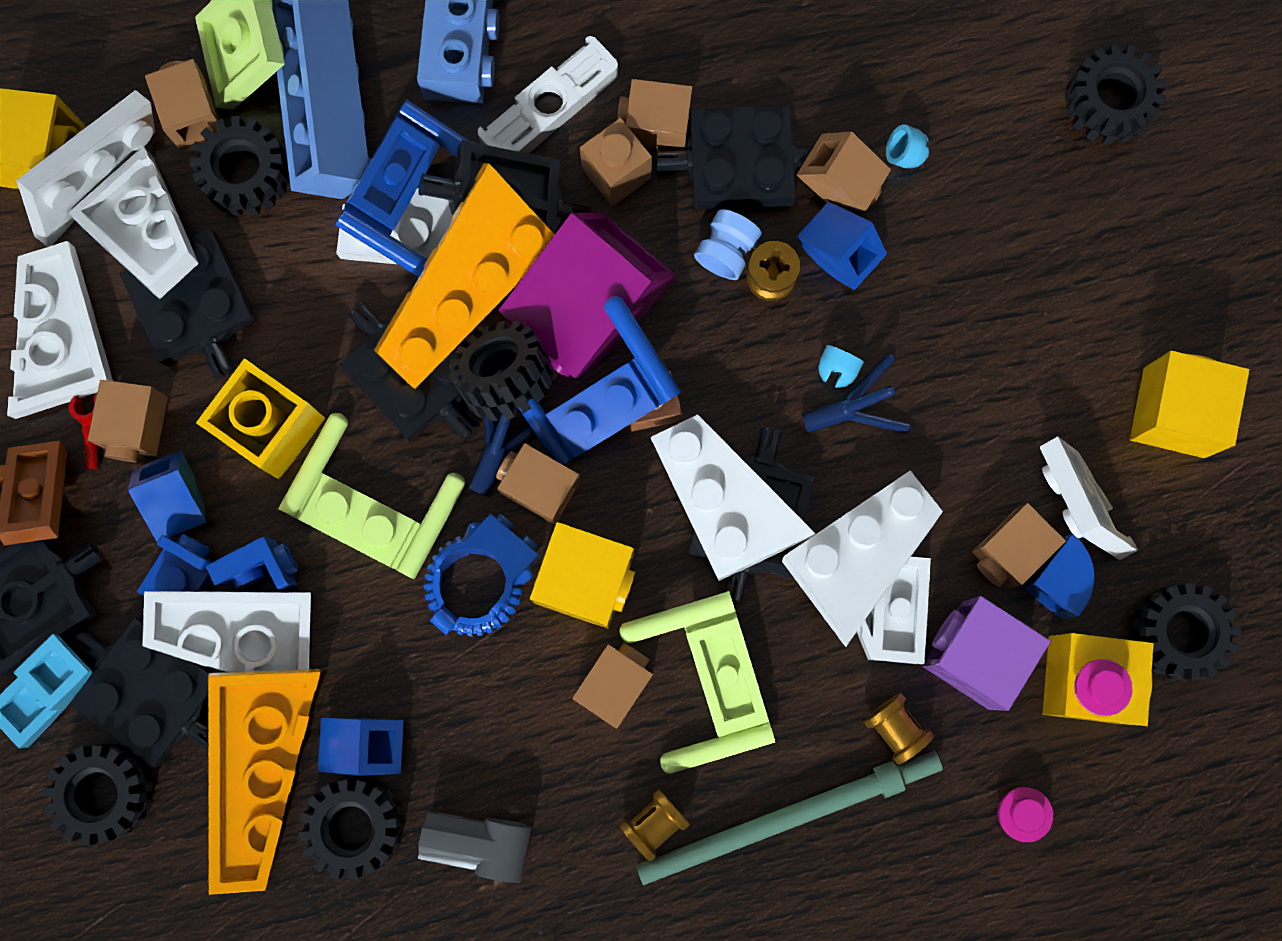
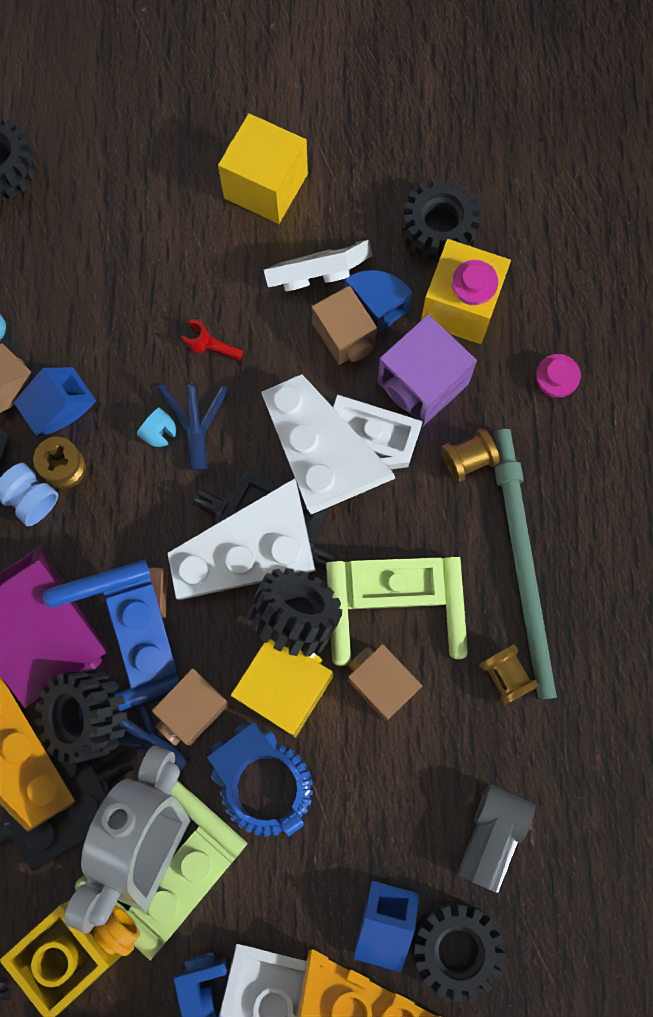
camera: 75 degrees left, 5 degrees down
none -> light grey piece [64,745,191,934]
none -> light orange plate [93,905,140,956]
none -> red hand [181,319,244,361]
none -> black tyre [248,568,343,657]

